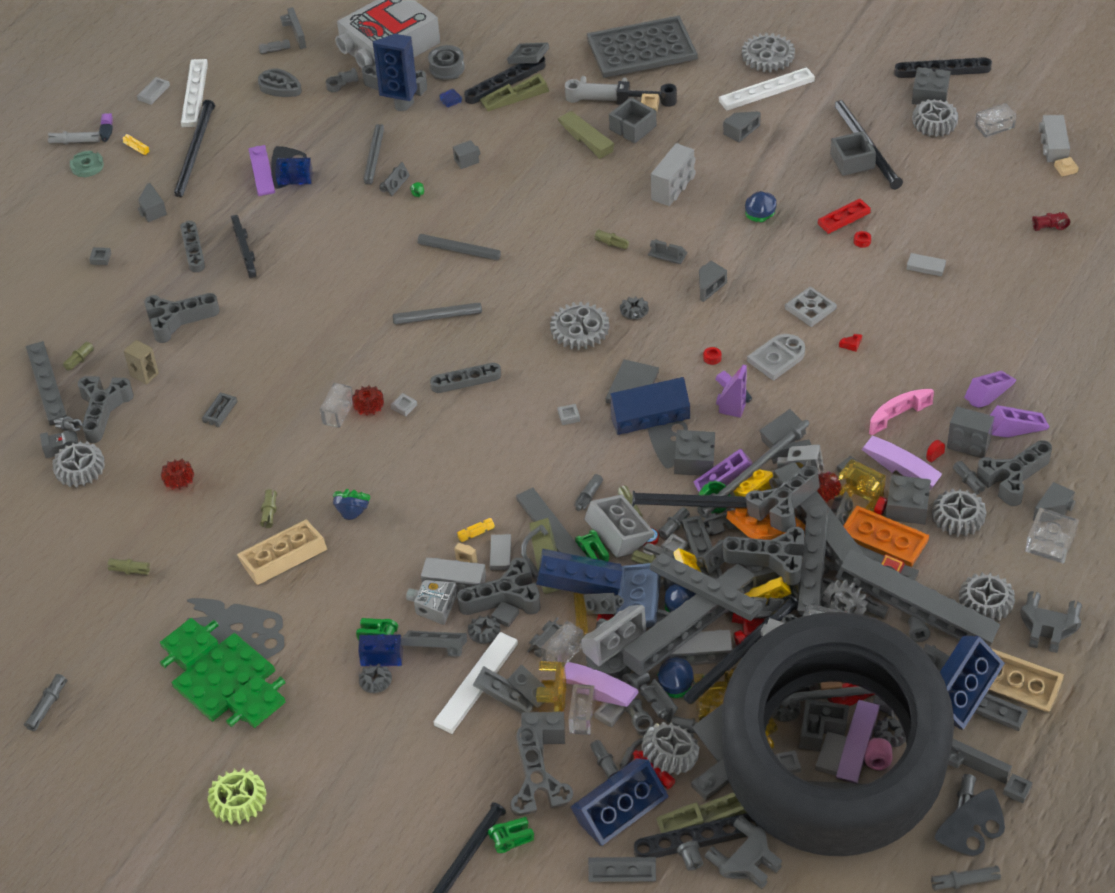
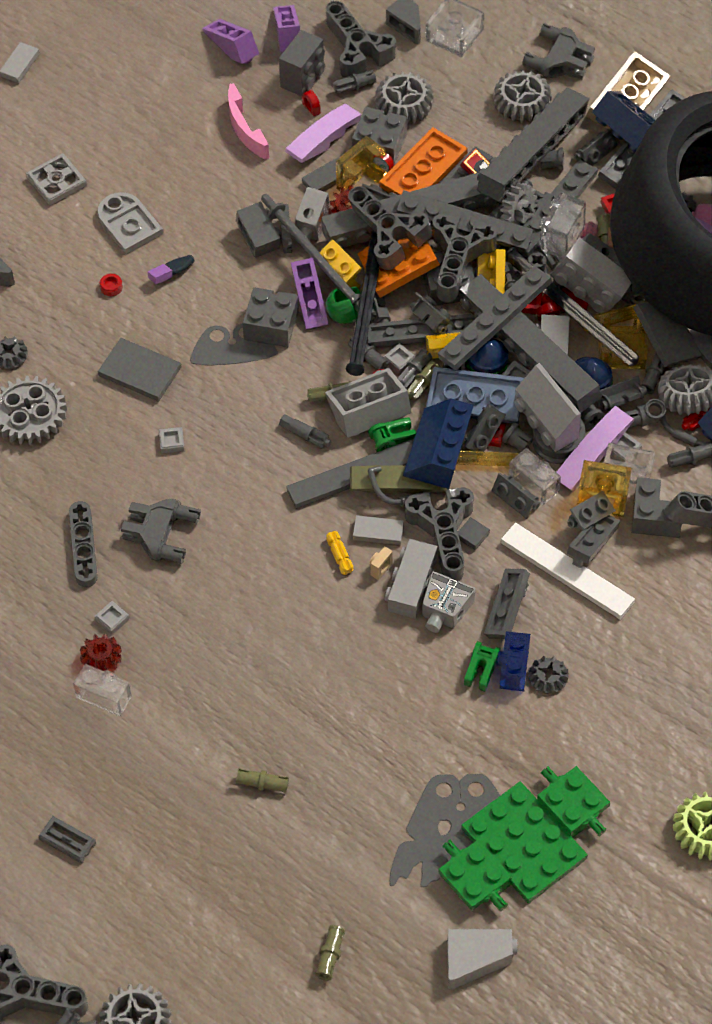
camera: 85 degrees left, 10 degrees up
clear red gear [161,458,194,490] -> none
tan slope [237,519,327,585] -> none
dark blue hair [333,489,370,520] -> none
dark grey gear [468,615,501,644] -> none
dark blue slope [610,377,690,435] -> none
medium lavender slope [716,365,747,418] -> none
red tile [839,334,863,352] -> none
none -> dark grey connector [121,499,201,564]
none -> light grey slope [447,929,517,989]

